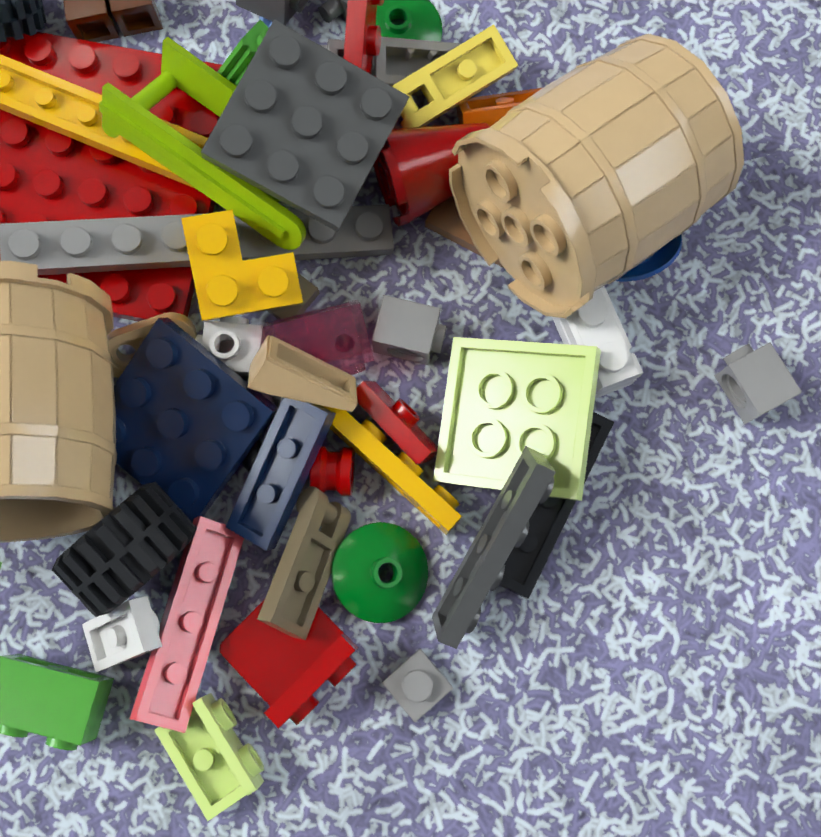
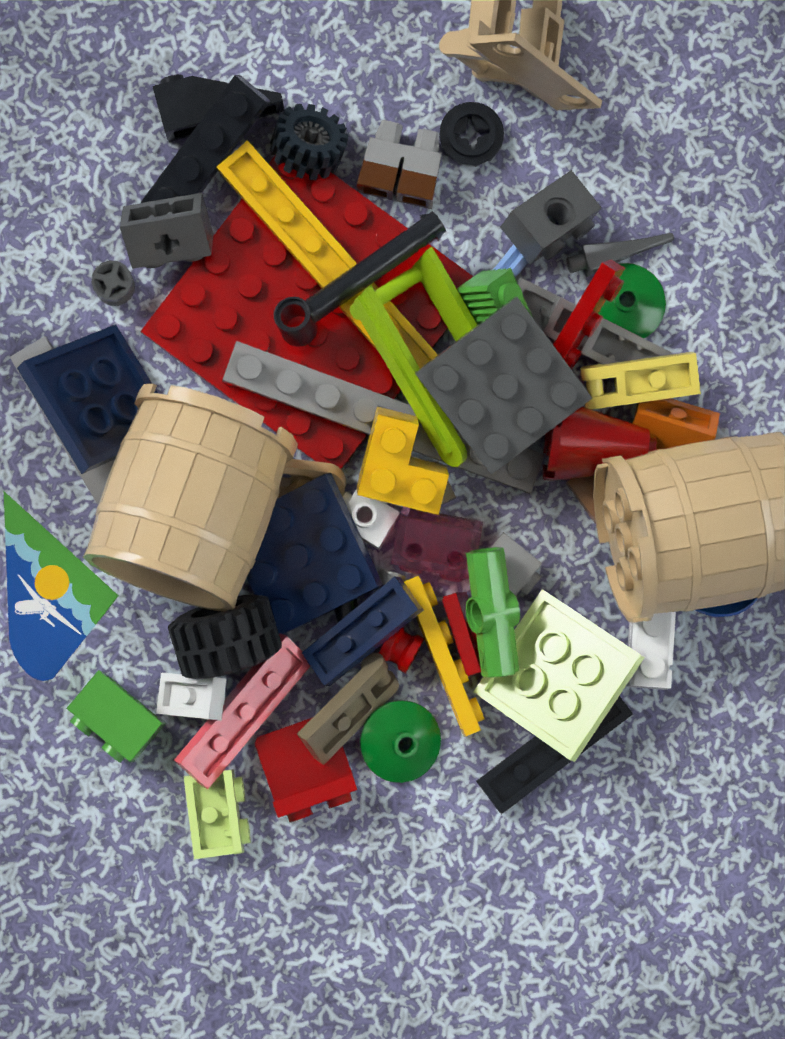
camera: 25 degrees right, 5 degrees up
tan slope [247,335,358,412] -> none
light grey plate [382,648,453,722] -> none
dark grey plate [432,446,556,649] -> none
light grey brick [715,342,802,425] -> none
none -> black piece [274,211,446,347]
none -> bright green piece [466,547,520,678]

